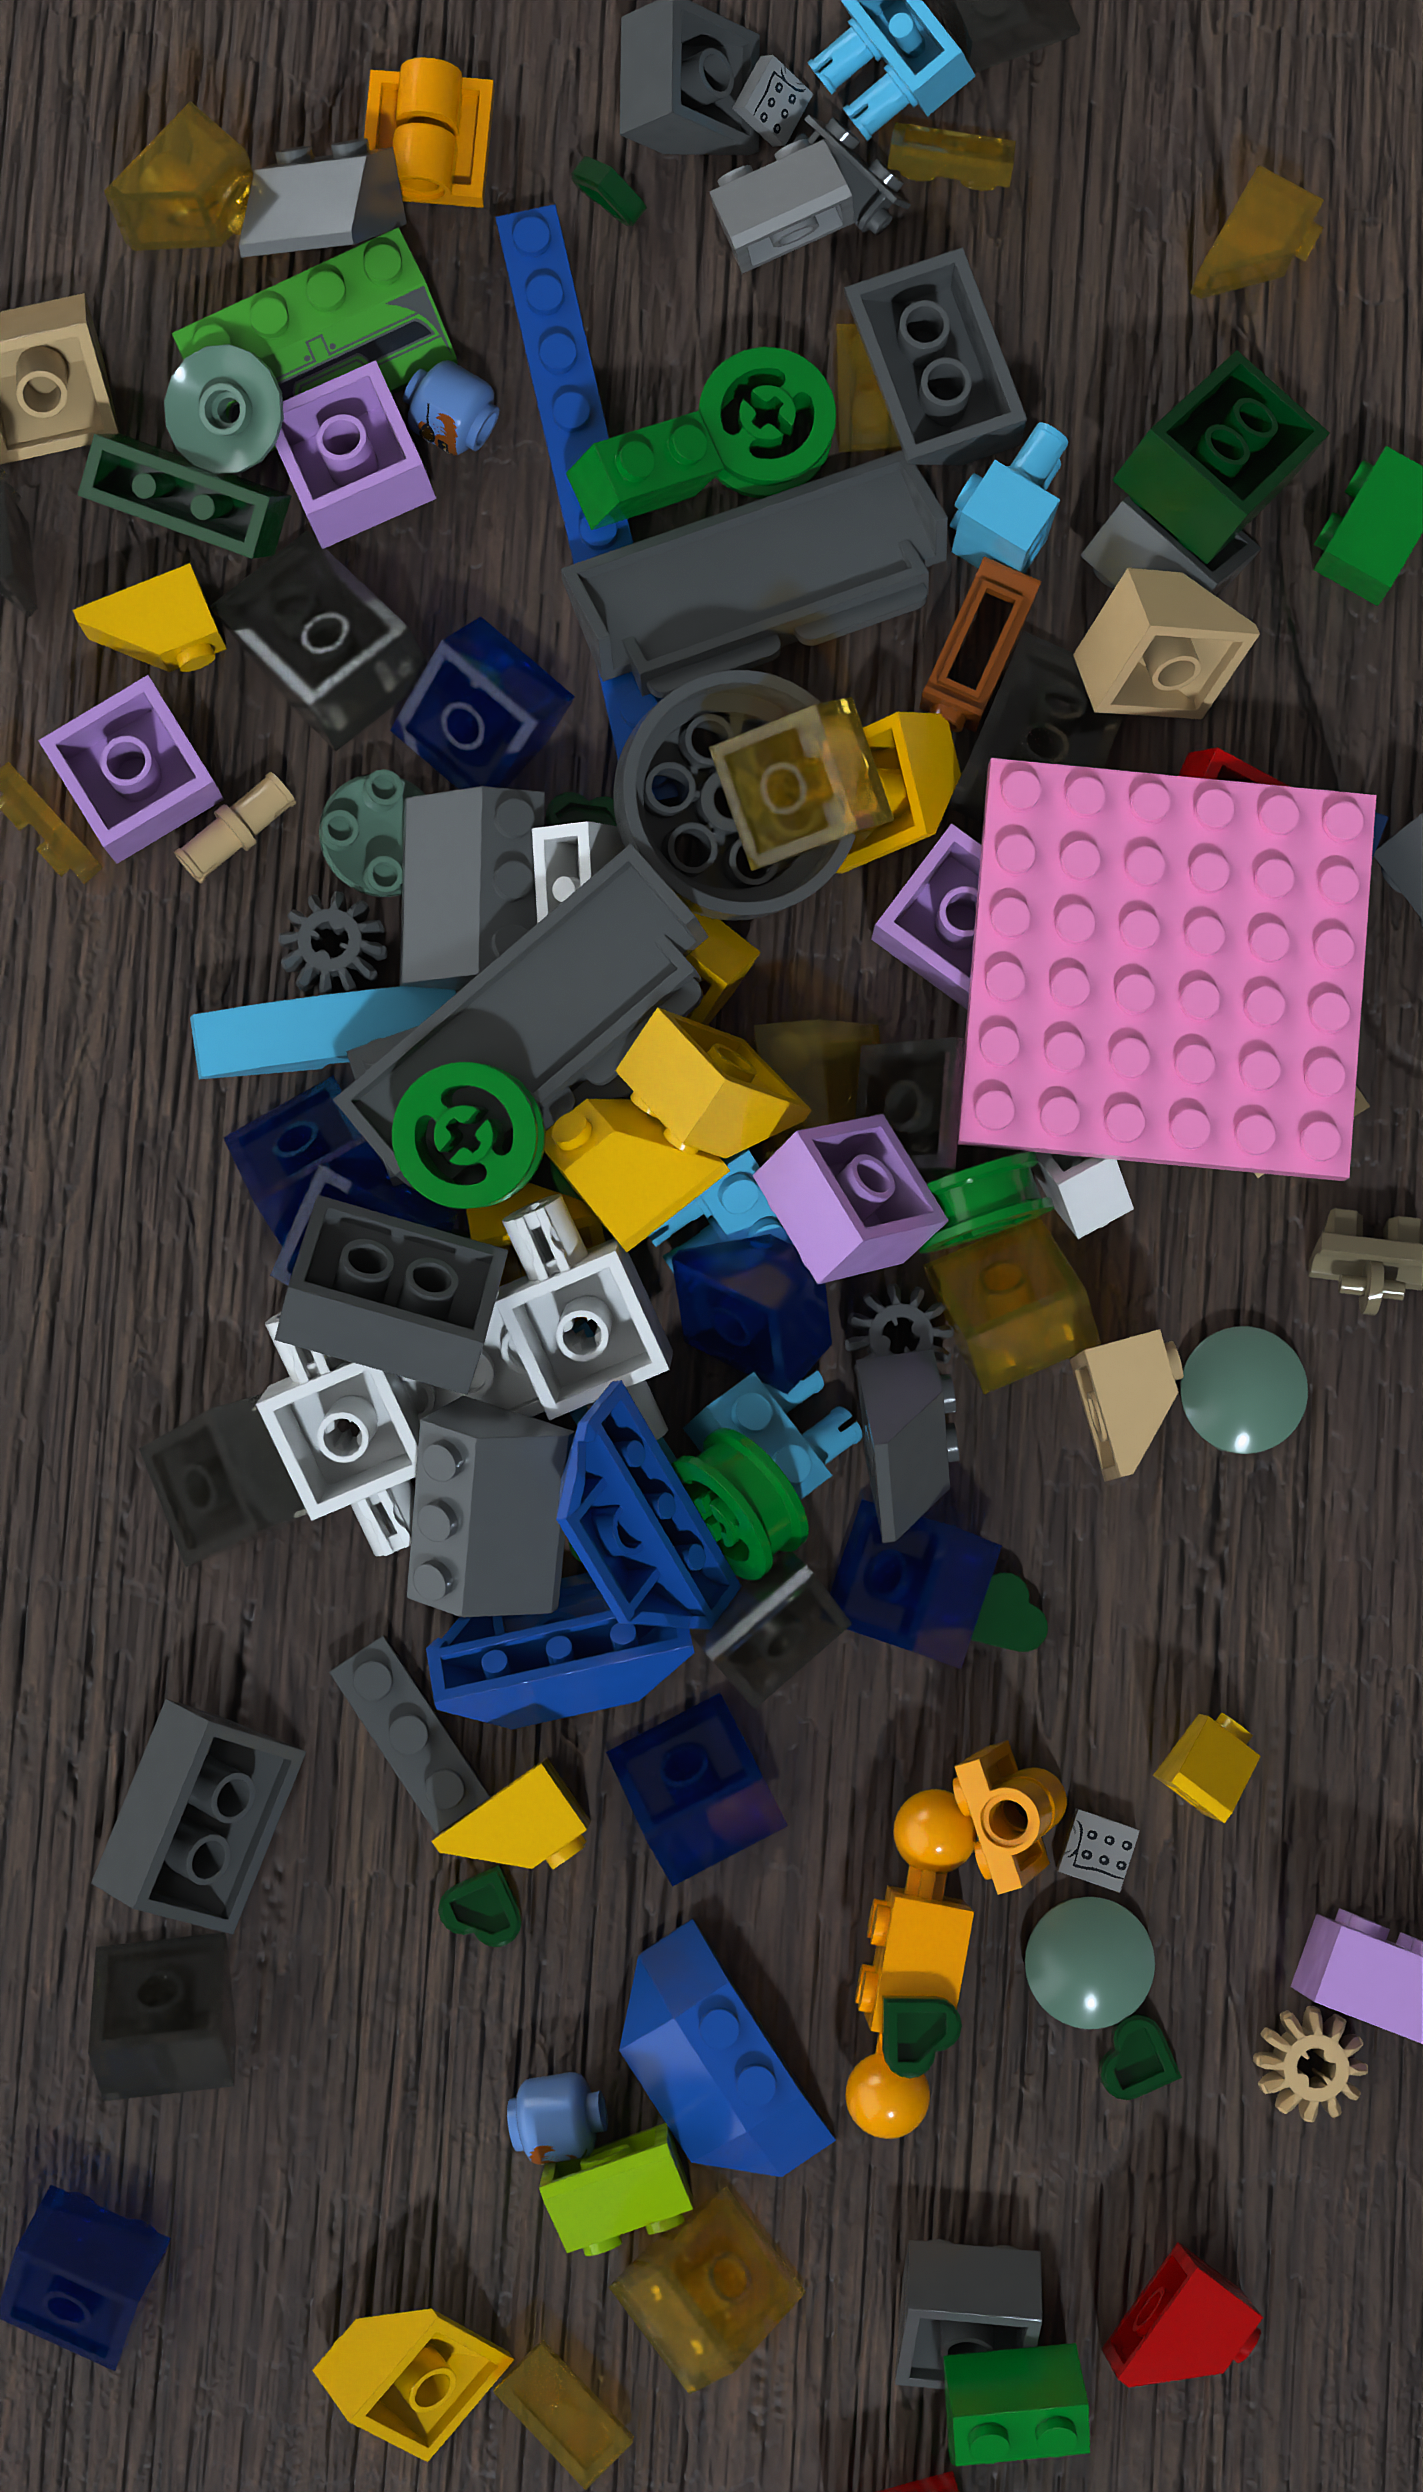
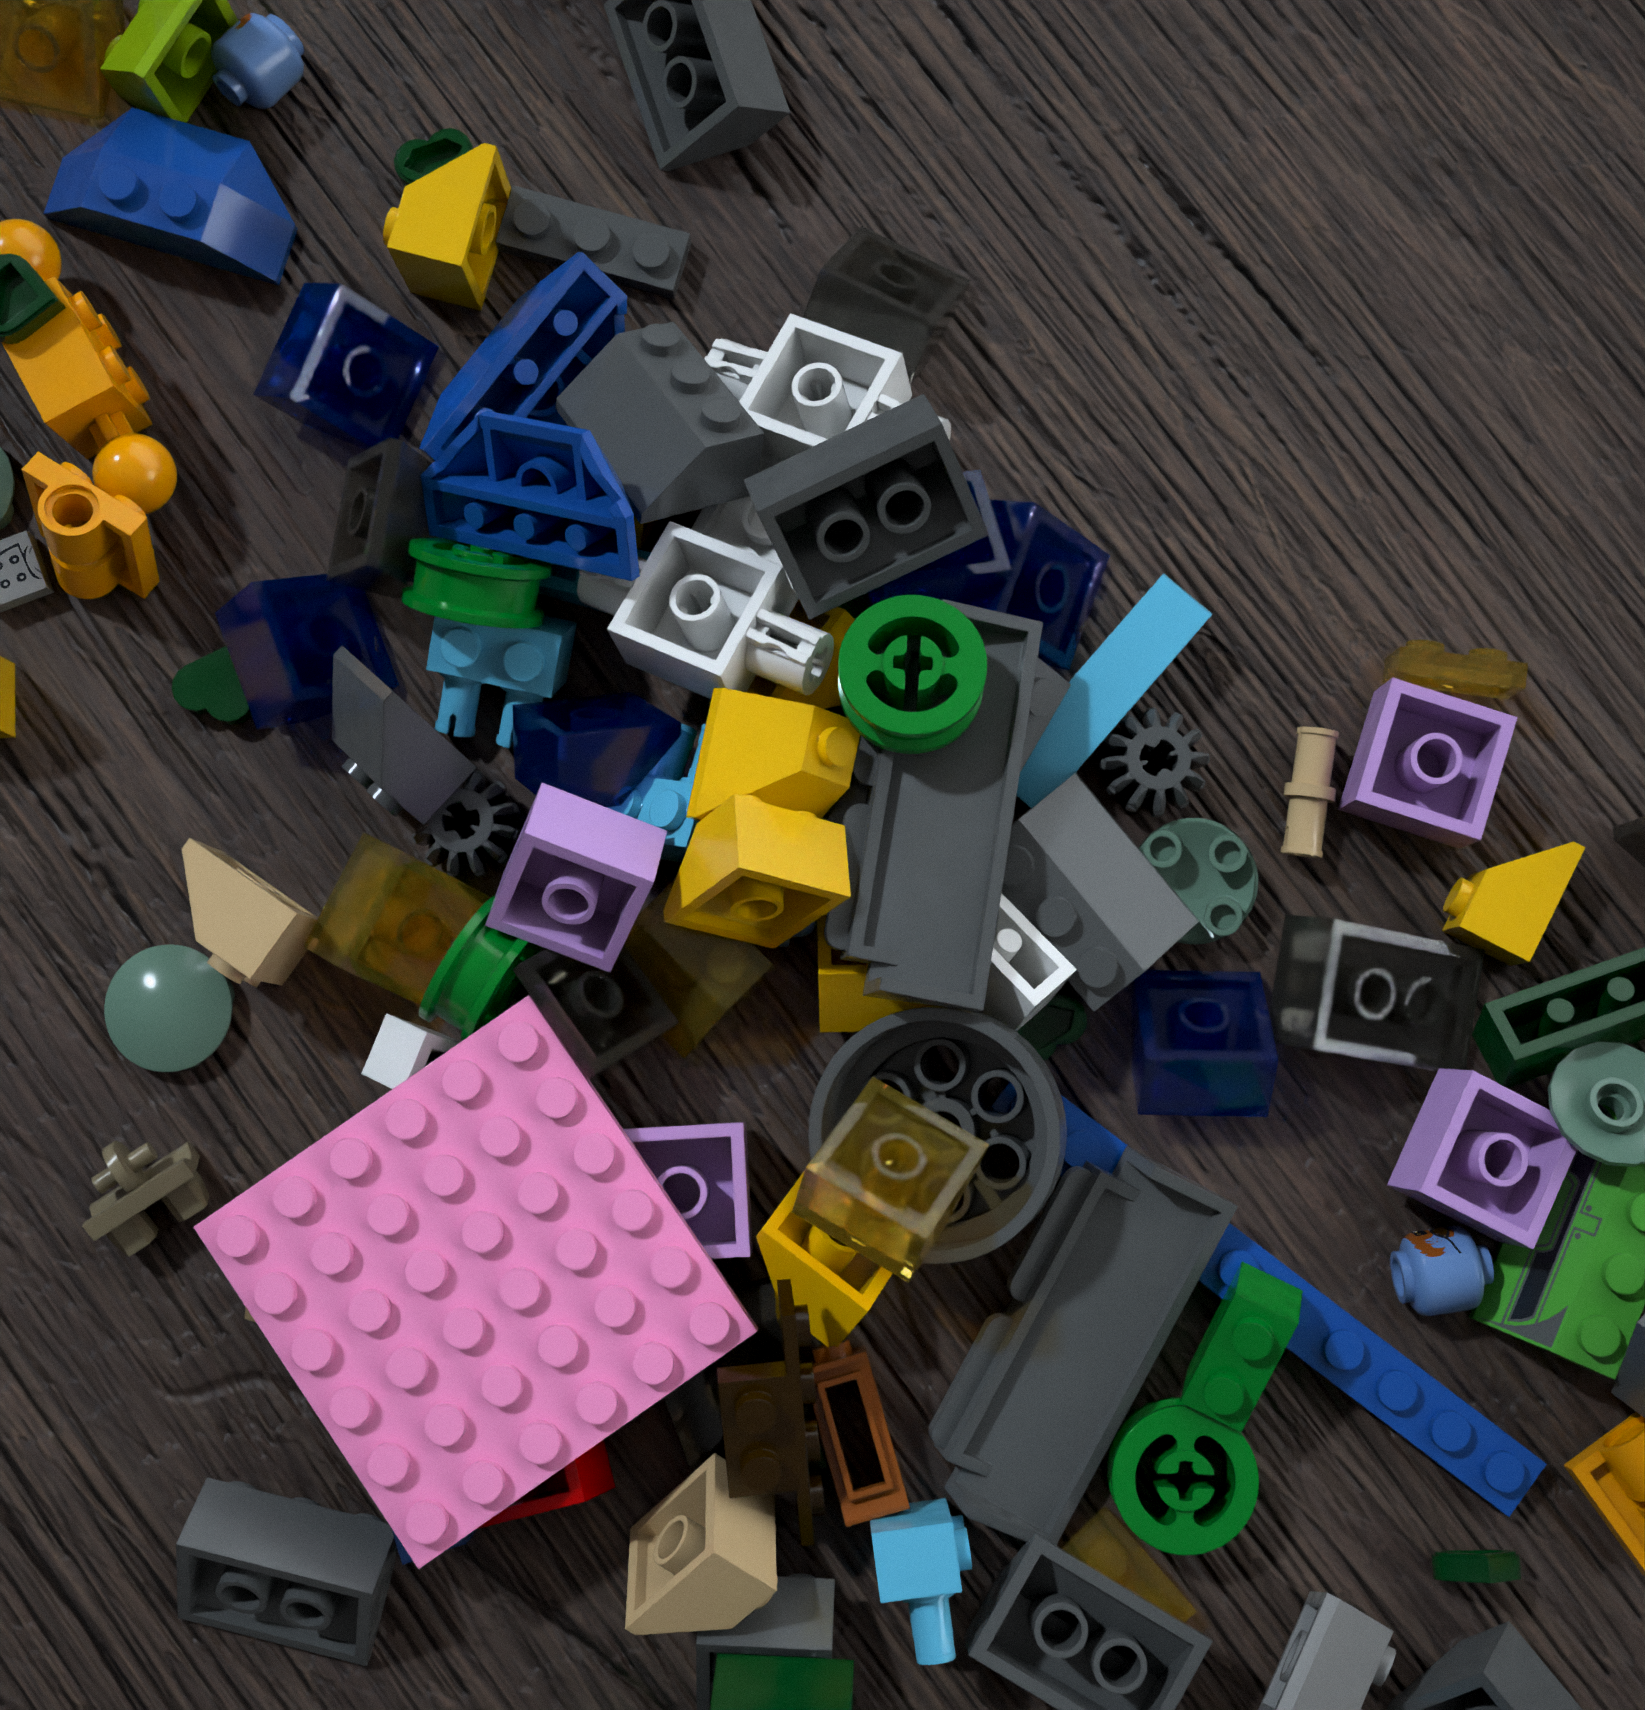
camera: 145 degrees right, 0 degrees up
none -> dark brown bracket [717,1279,825,1546]

